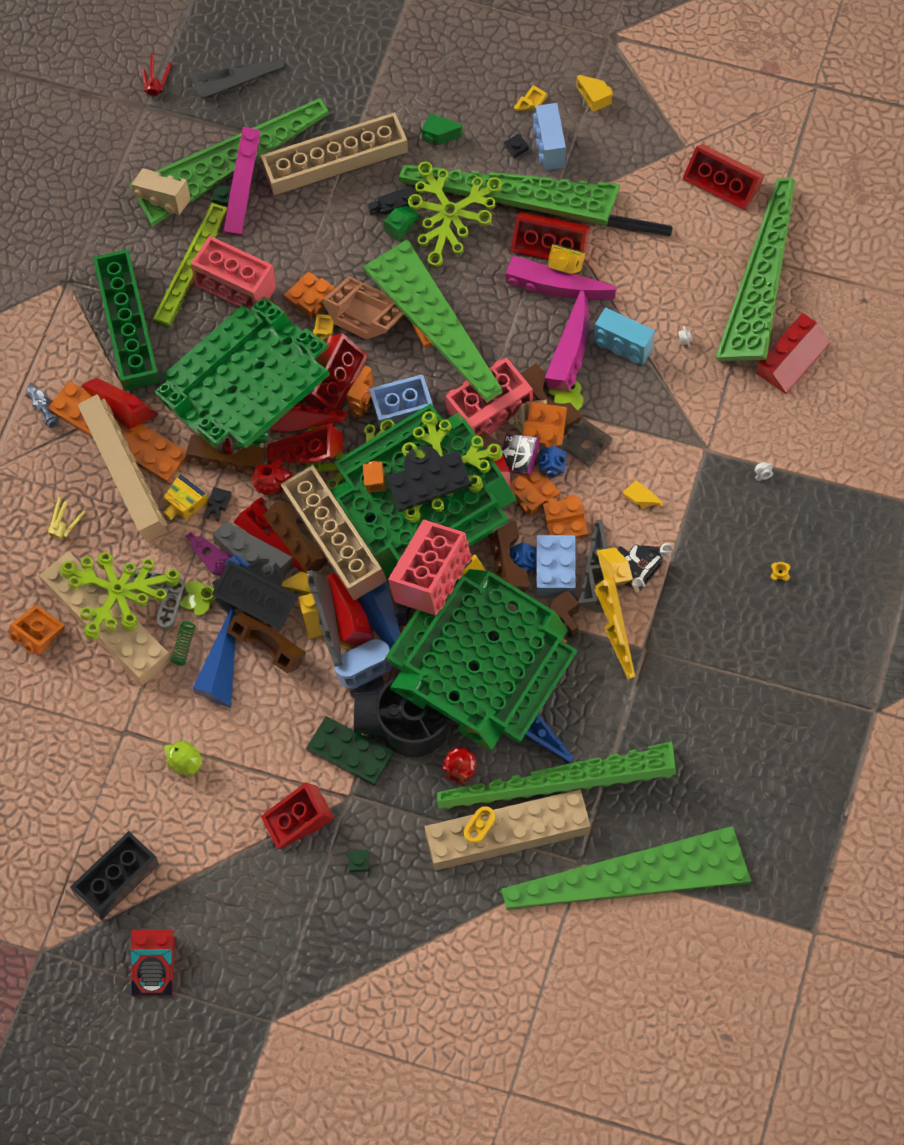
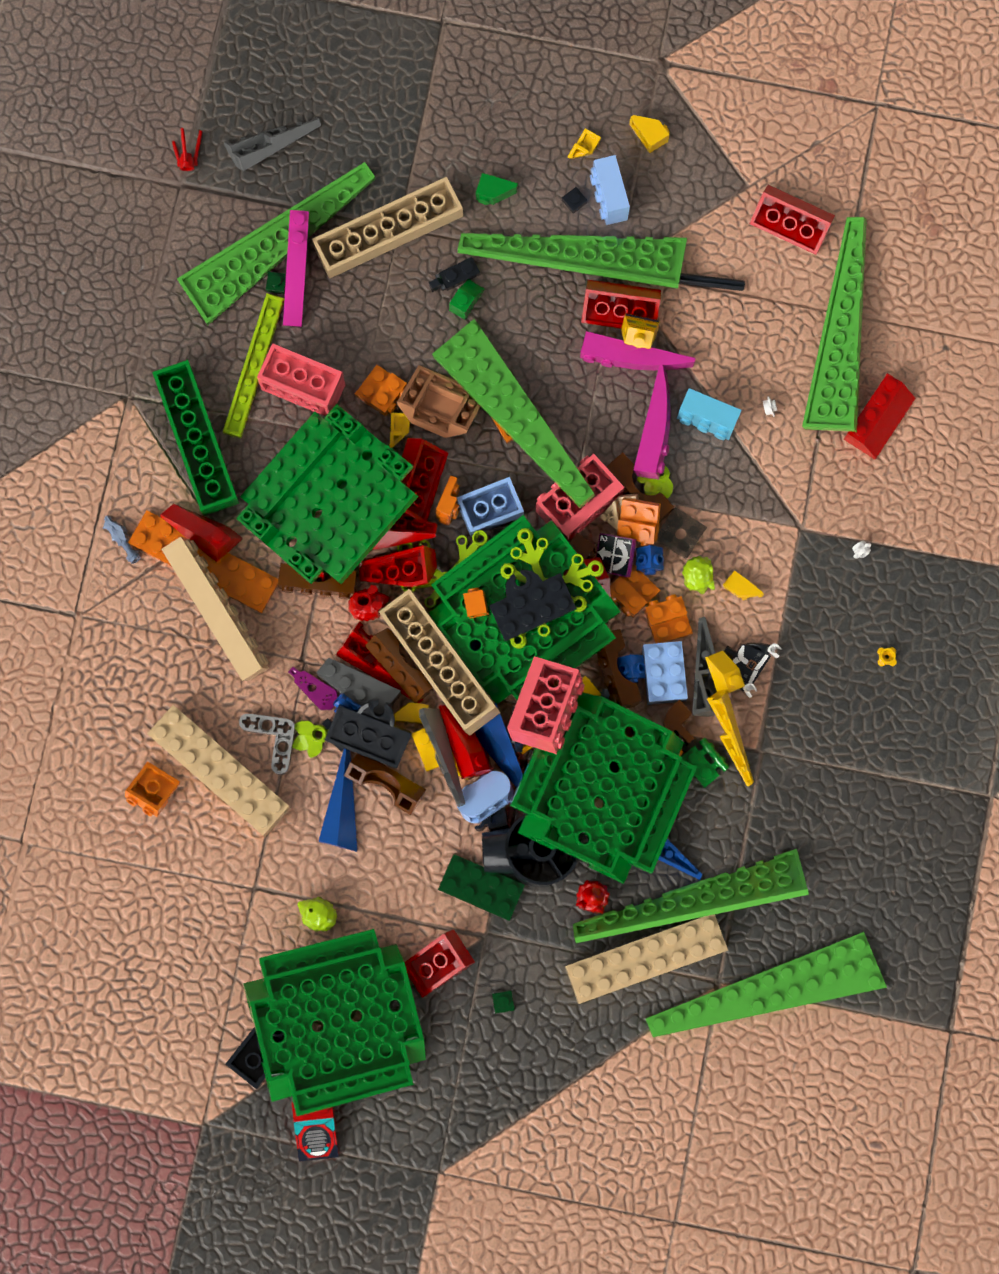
camera: 10 degrees left, 15 degrees up
light yellow plant [48,497,86,540] -> none
lime plant [60,552,180,640] -> none
tan wedge [131,168,191,216] -> none
yellow torso [163,473,208,521] -> none
green piece [171,621,196,666] -> none
black plate [206,487,232,522] -> none
lime plant [408,162,502,268] -> none
yellow plate [464,806,495,844] -> none
none -> green slope [243,929,426,1116]
none -> green plate [681,738,729,788]
none -> lime animal [682,556,715,594]

